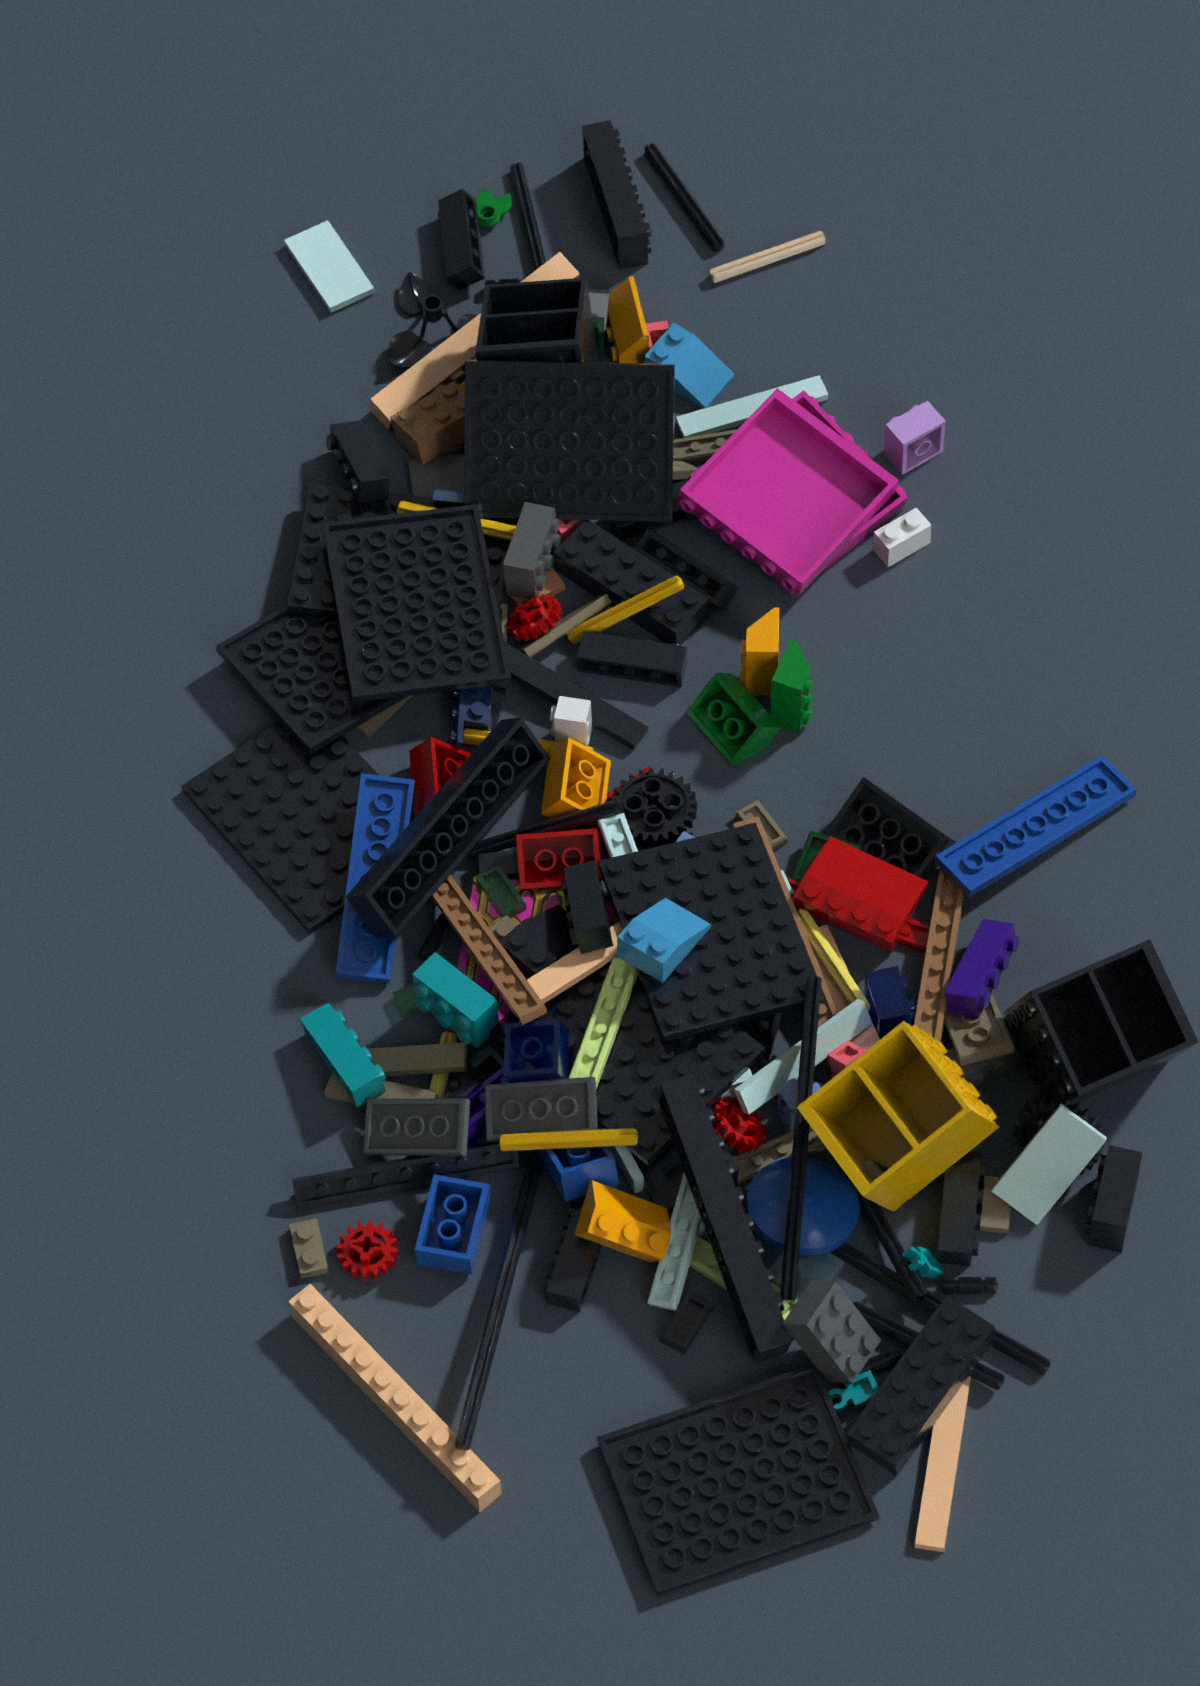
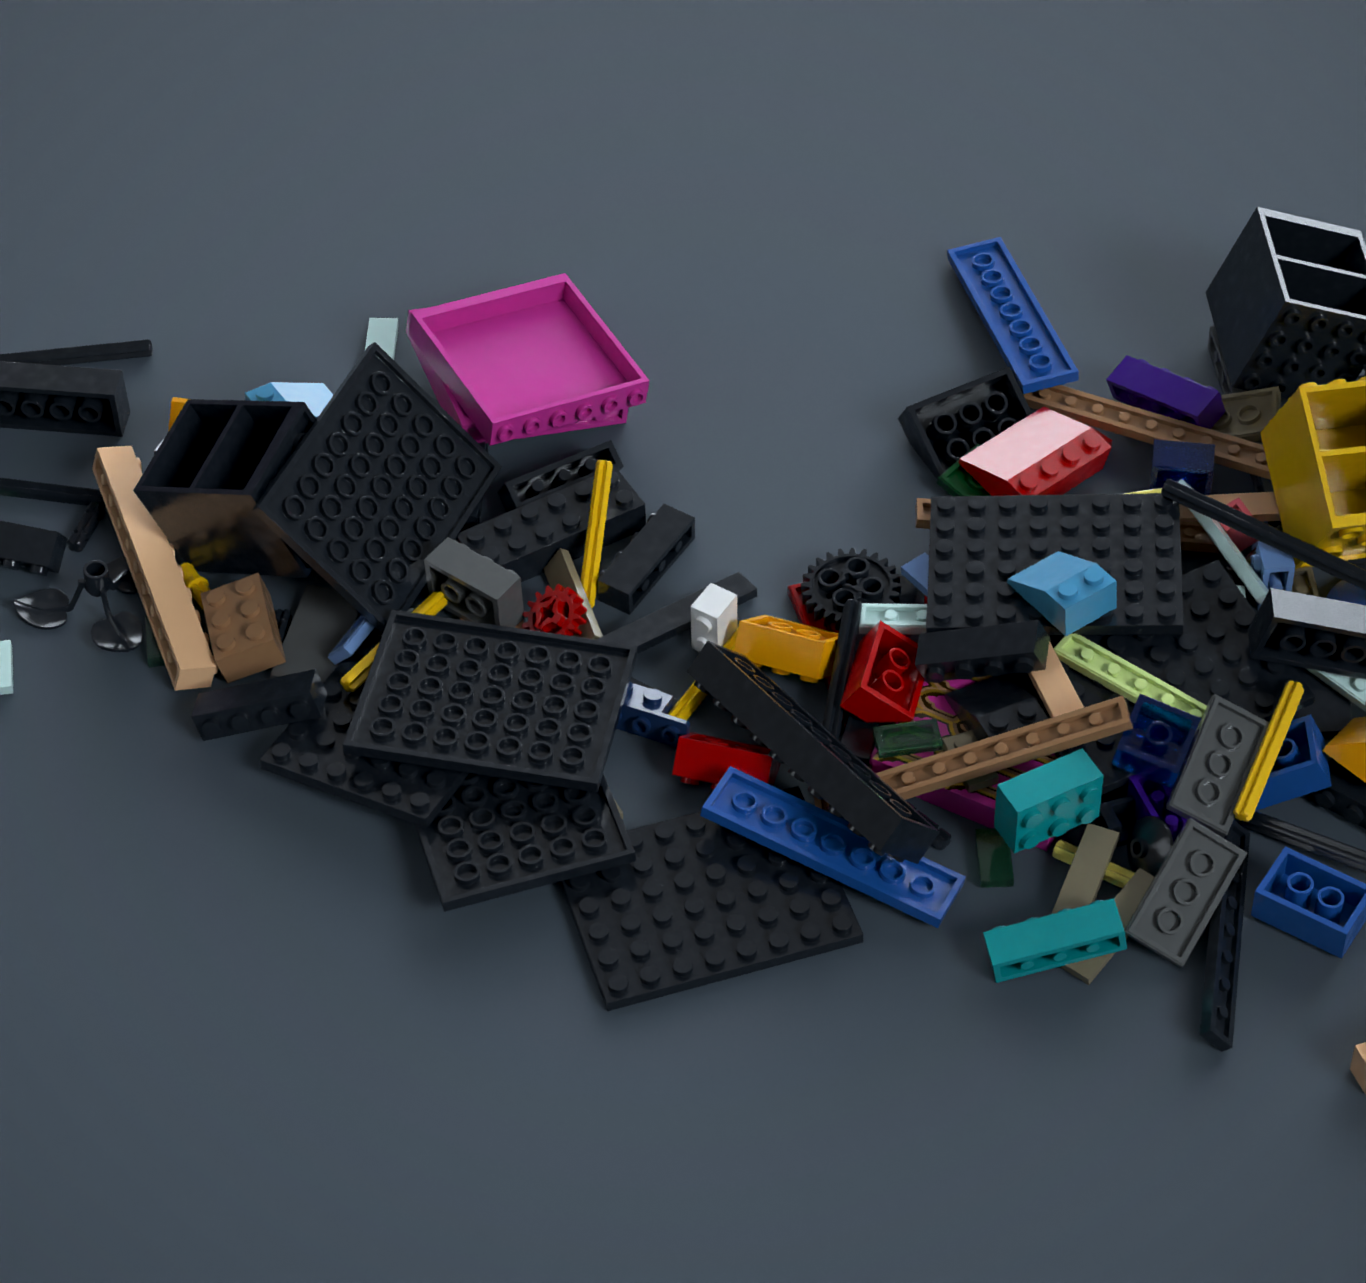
camera: 70 degrees left, 10 degrees down
dark tan plate [289,1218,329,1279] -> none
red gear [336,1220,399,1282] -> none
green slope [686,673,781,766] -> none
tan axle [709,231,825,283] -> none
dark tan tile [735,800,788,851] -> none
light orange slope [741,607,779,696] -> none
green slope [771,639,814,734] -> none
white brick [873,508,932,567] -> none
lavender brick [884,401,946,475] -> none

